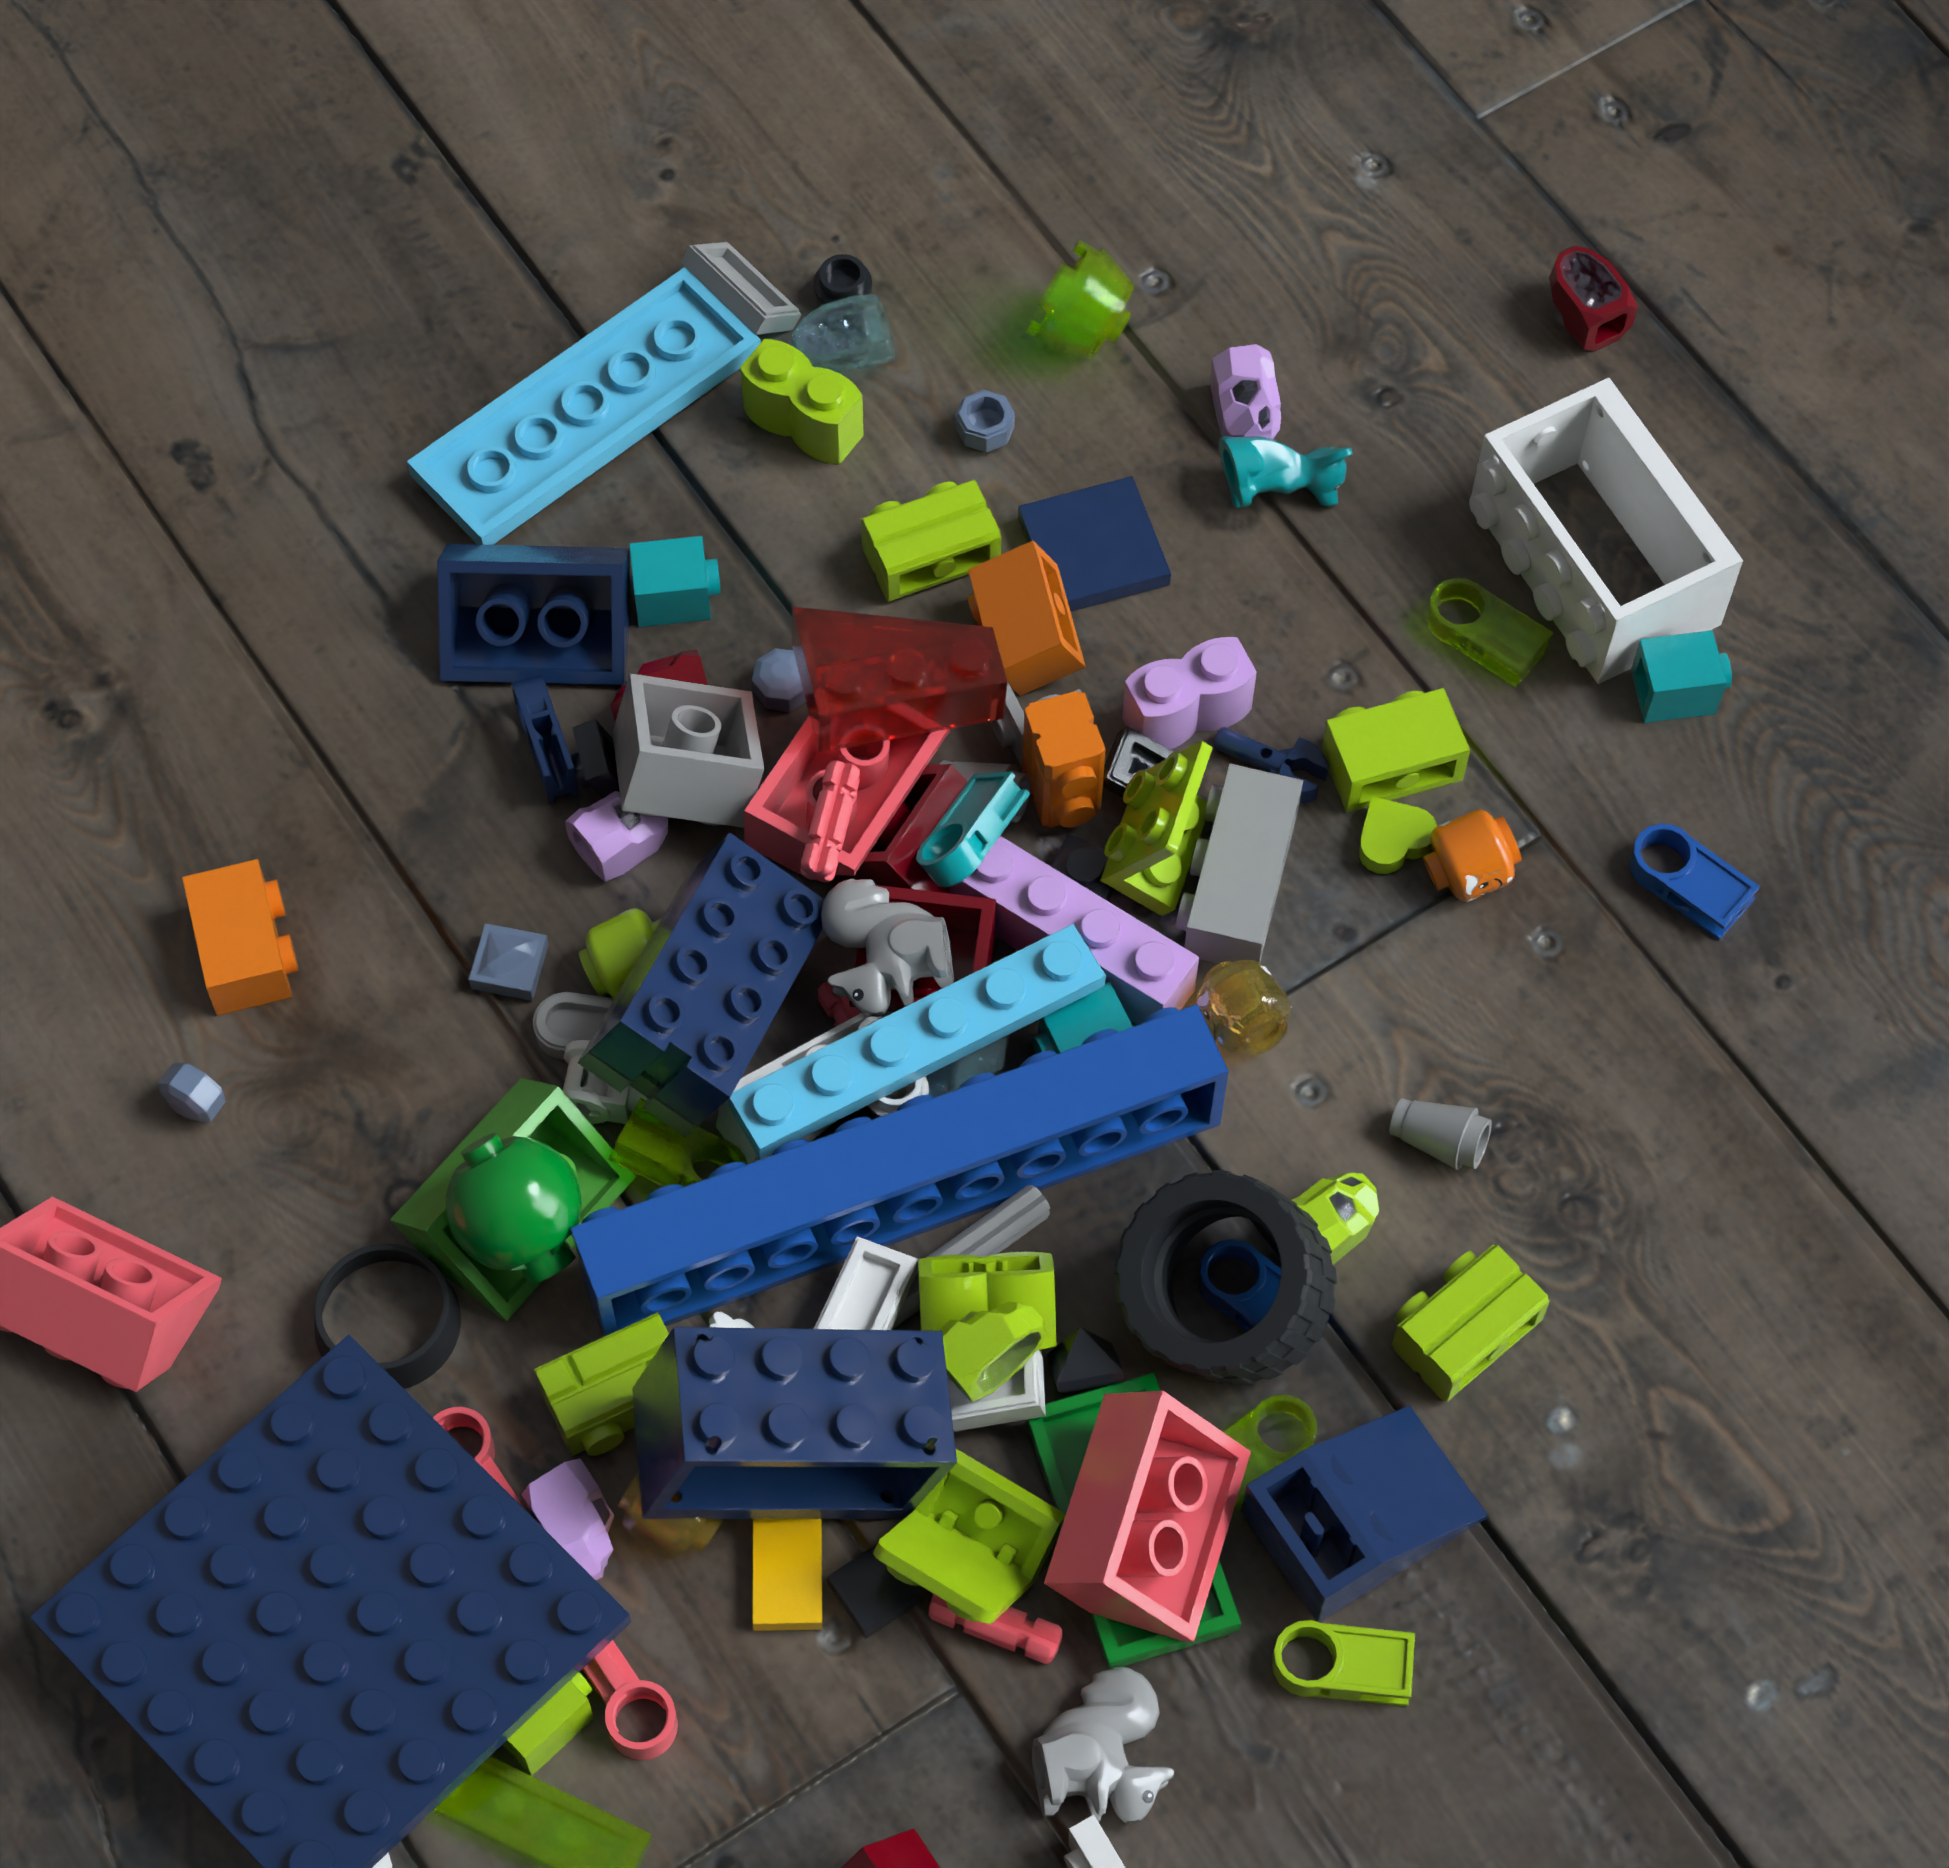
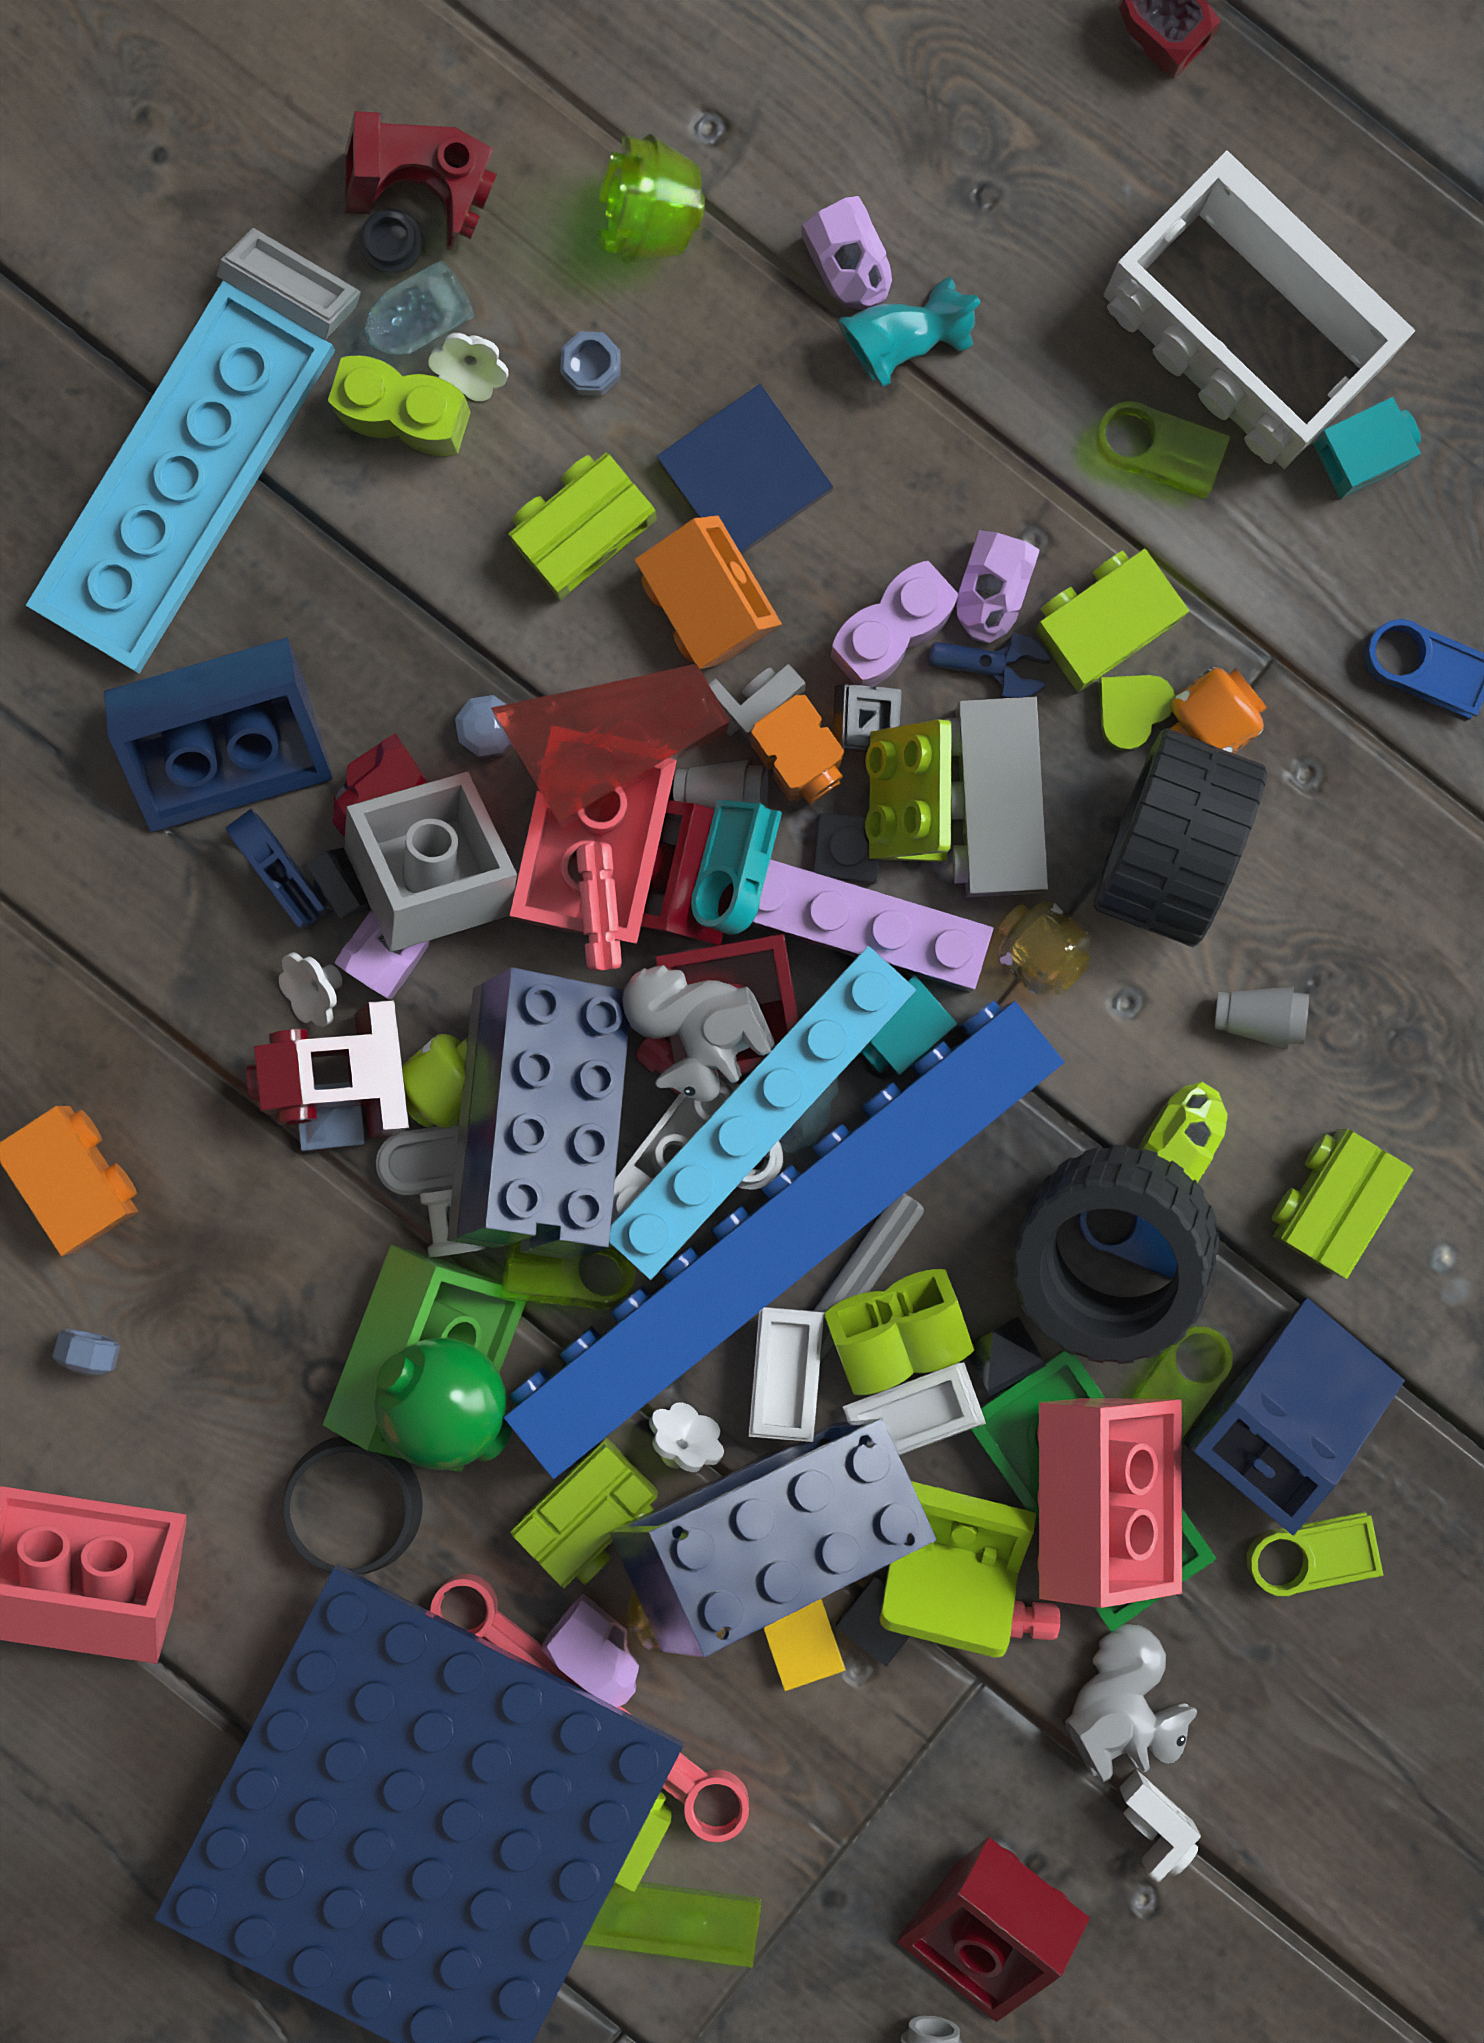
camera: 15 degrees left, 25 degrees up
teal brick [629,536,721,627] -> none
lime rock [939,1301,1047,1402] -> none
none -> tile [246,1001,409,1139]
none -> white plant [279,952,342,1028]
none -> dark red tile [345,111,497,250]
none -> white plant [428,333,509,401]
none -> lavender rock [956,530,1039,643]
none -> black tyre [1093,728,1267,947]

